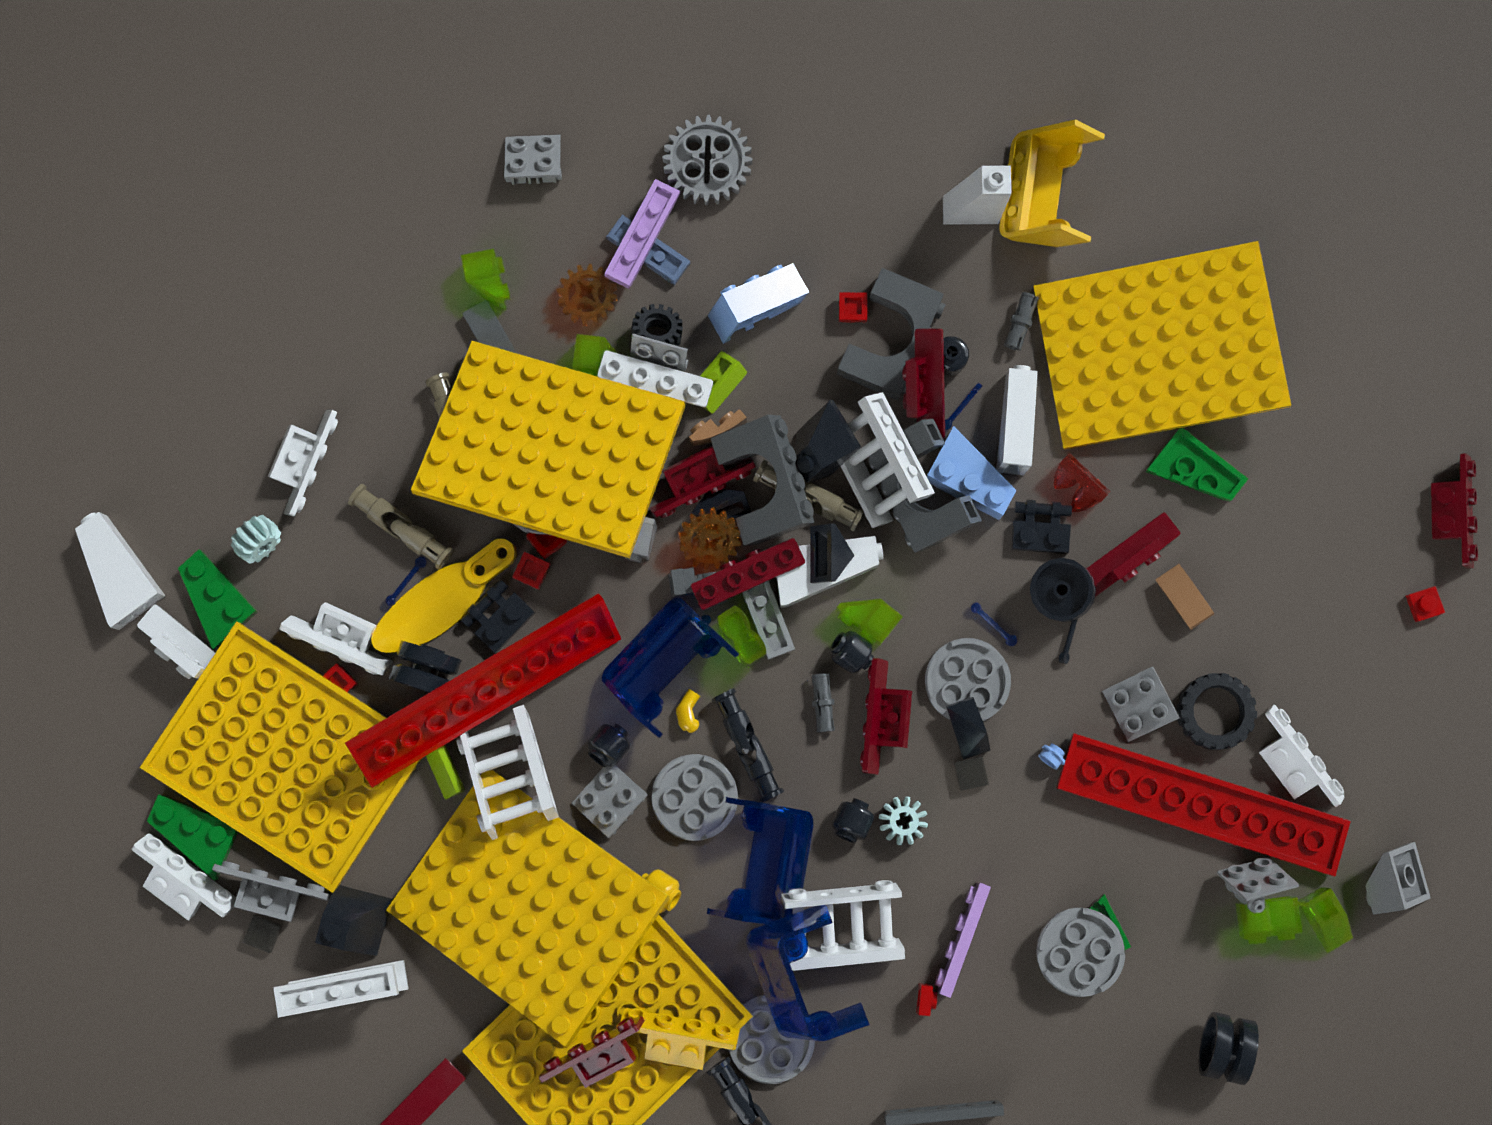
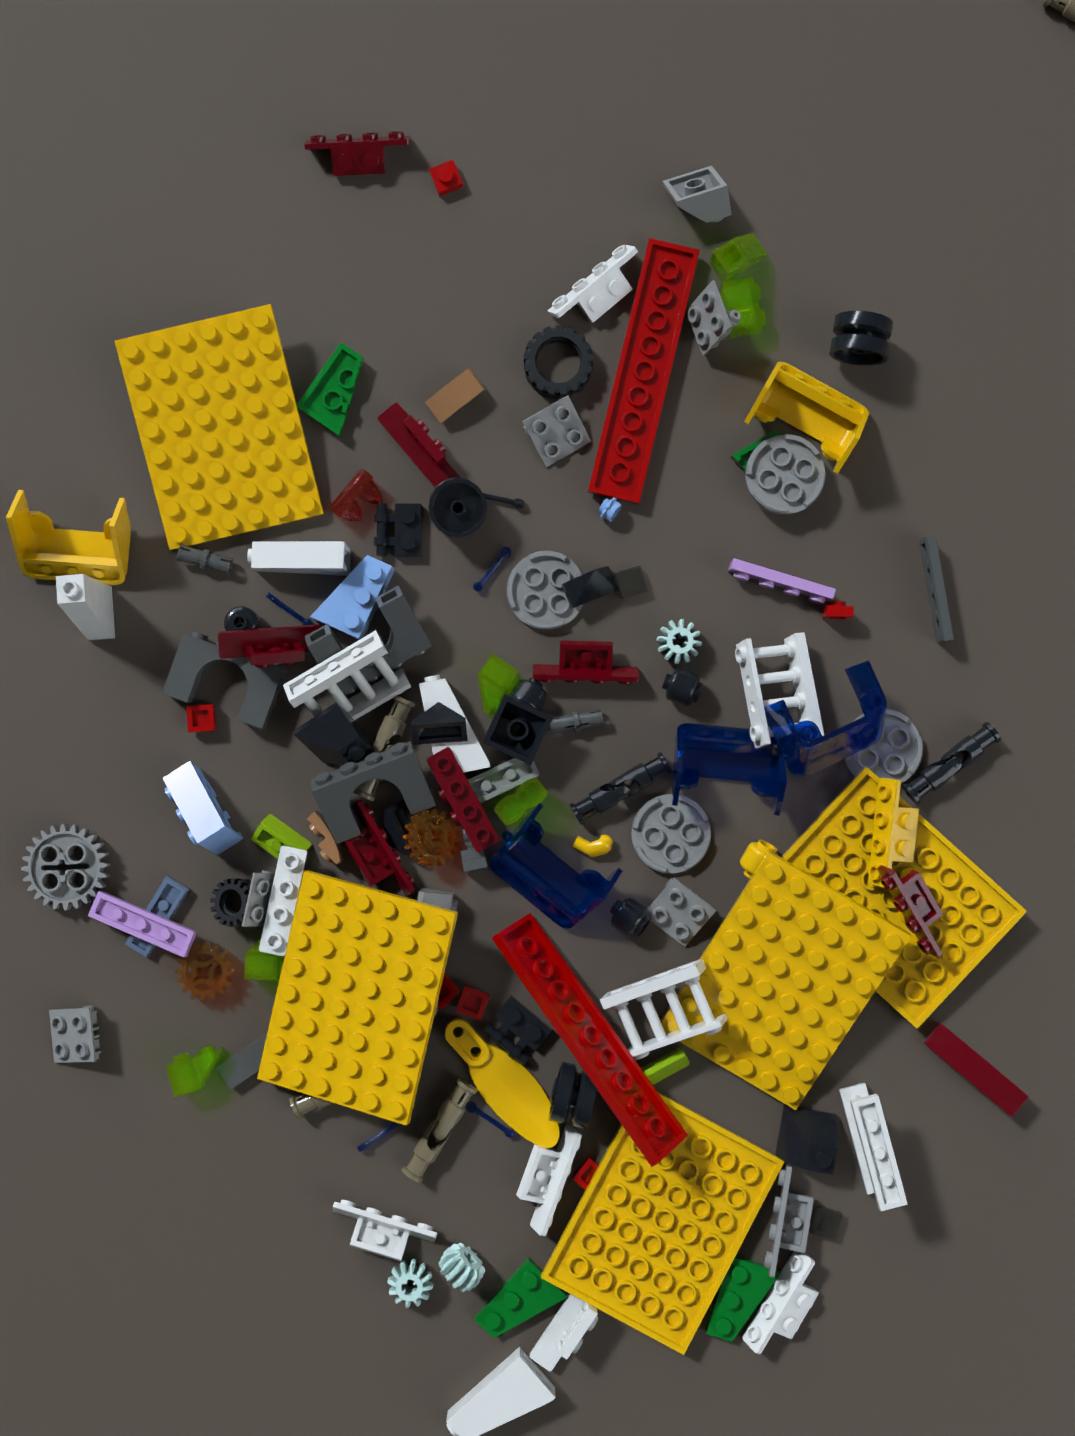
camera: 90 degrees left, 5 degrees up
none -> clear blue hinge [357,1122,404,1152]
none -> light aqua gear [387,1258,433,1308]
none -> black slope [482,694,554,765]
none -> yellow windscreen [744,362,869,474]

